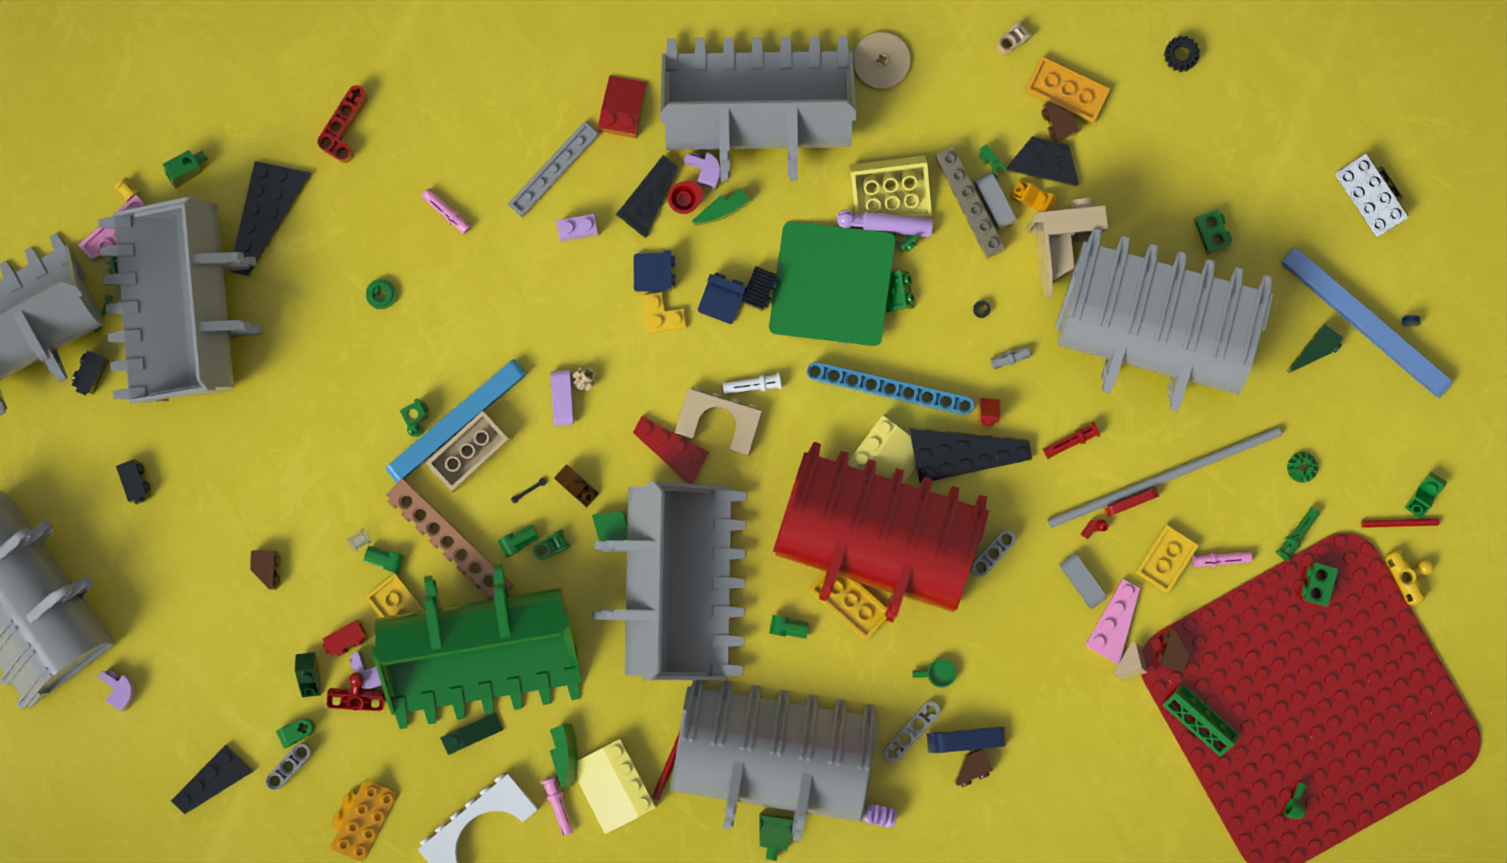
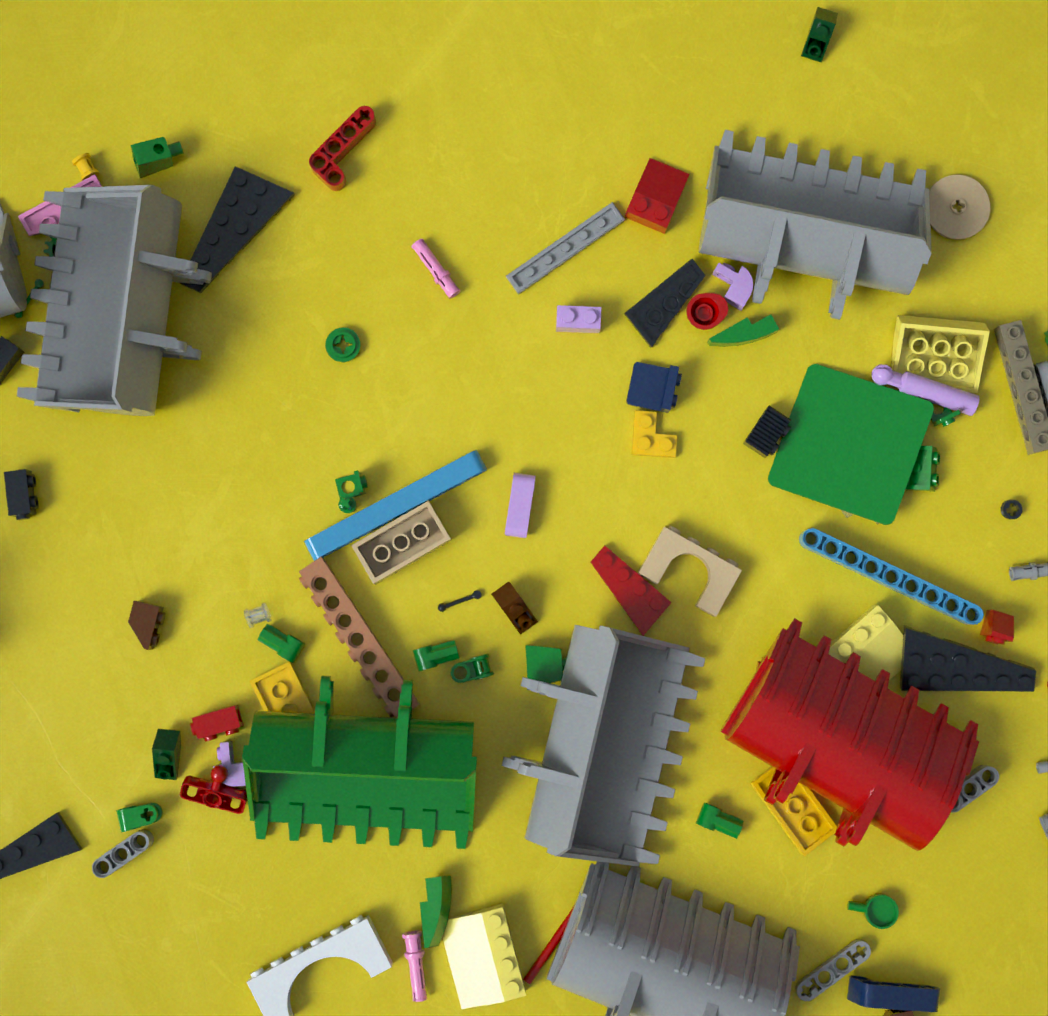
camera: 10 degrees right, 0 degrees up
light orange bracket [330,779,397,862] -> none
dark green slope [440,713,503,755] -> none
tan gear [572,367,597,391] -> none
dark blue bracket [698,272,746,324] -> none
white pin [723,372,782,394] -> none

